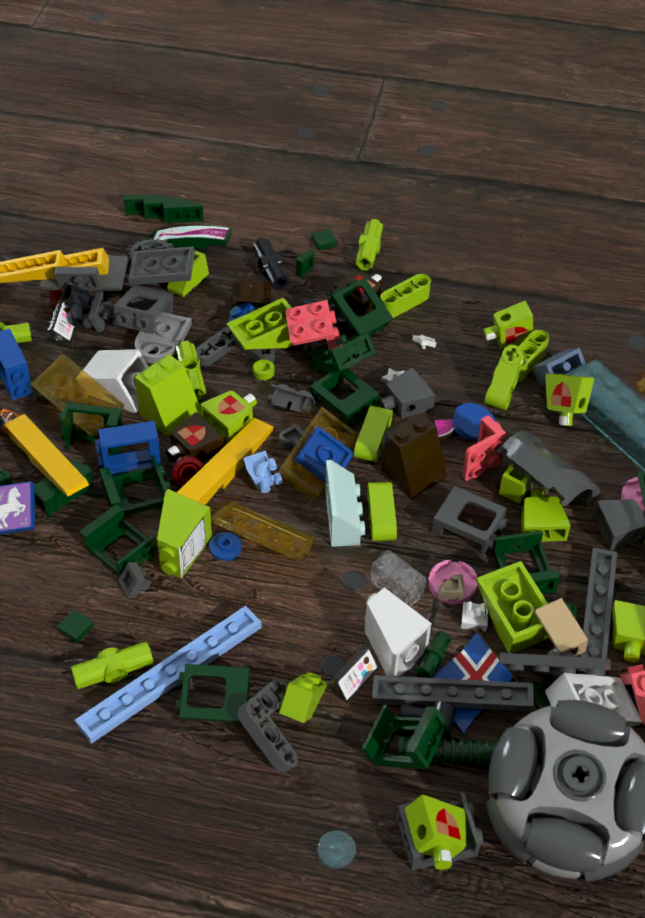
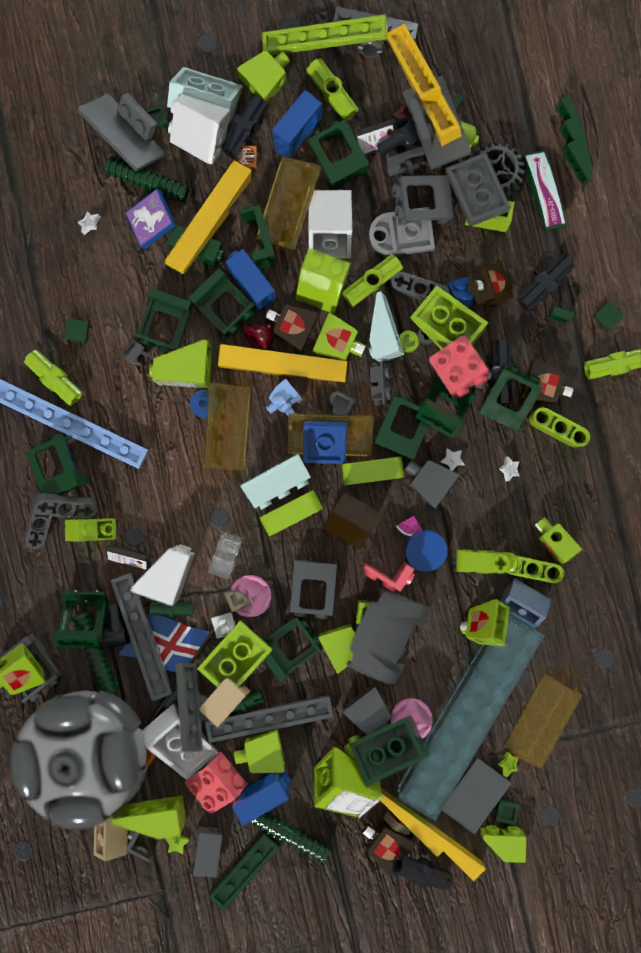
camera: 65 degrees right, 40 degrees up
none -> dark green window [308,120,369,190]
none -> light aqua slope [369,291,404,362]

